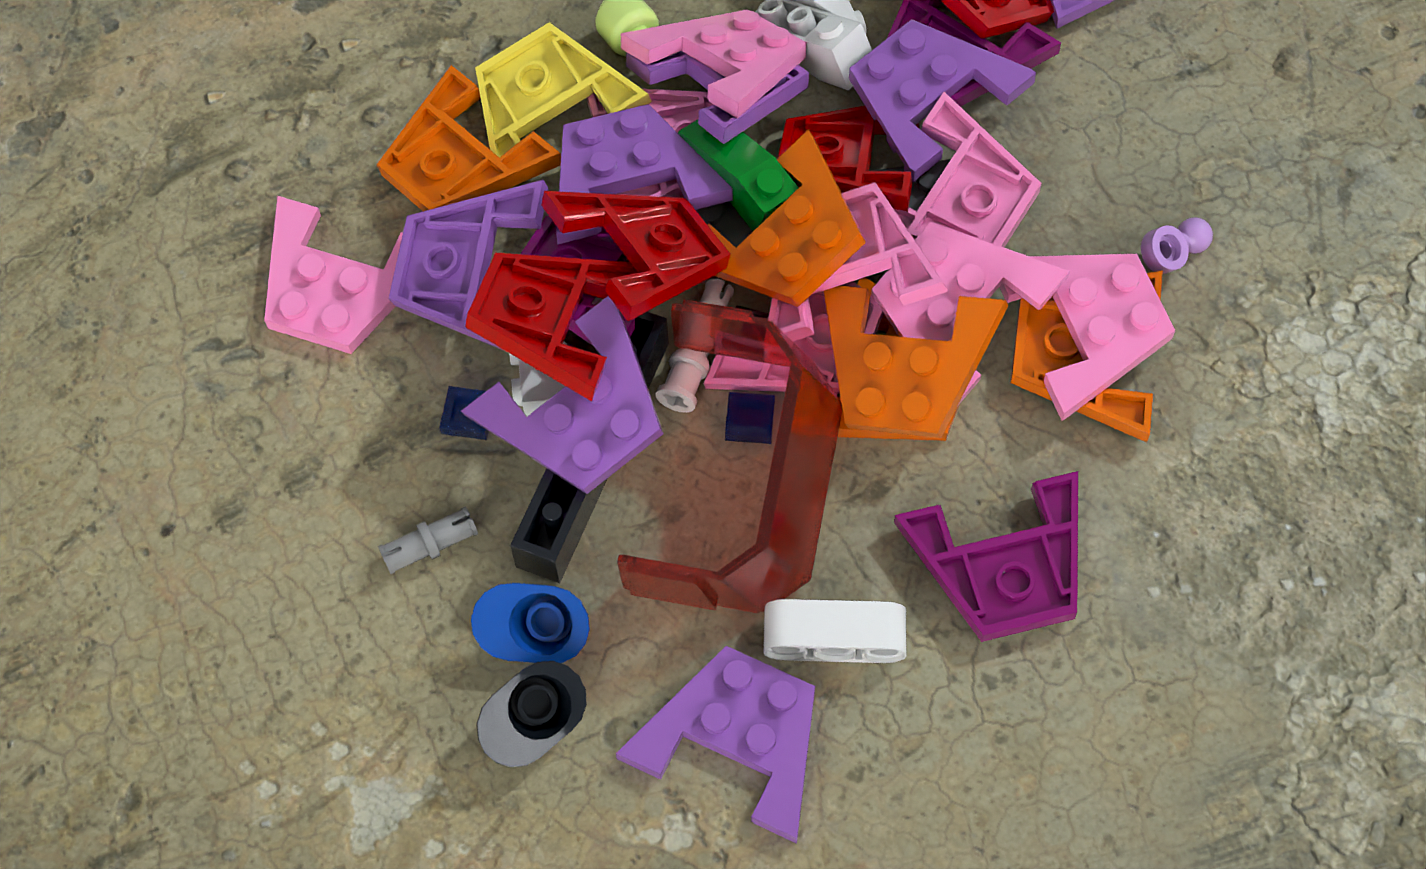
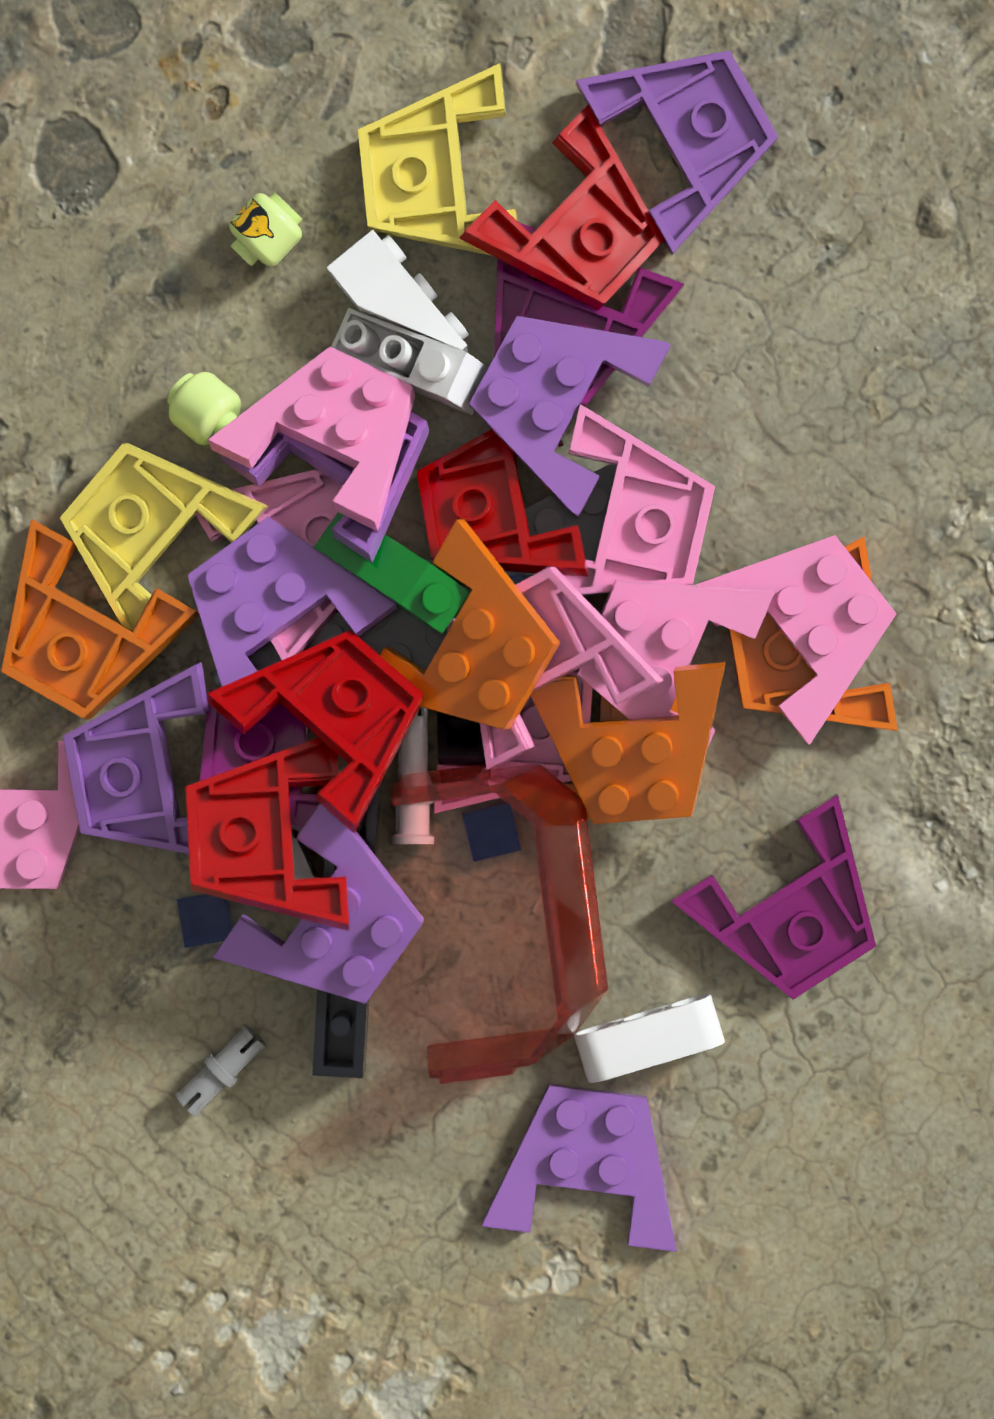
camera: 25 degrees left, 25 degrees up
blue piece [471,583,590,663] -> none
black piece [477,661,587,768] -> none
lavender plate [1141,217,1213,274] -> none

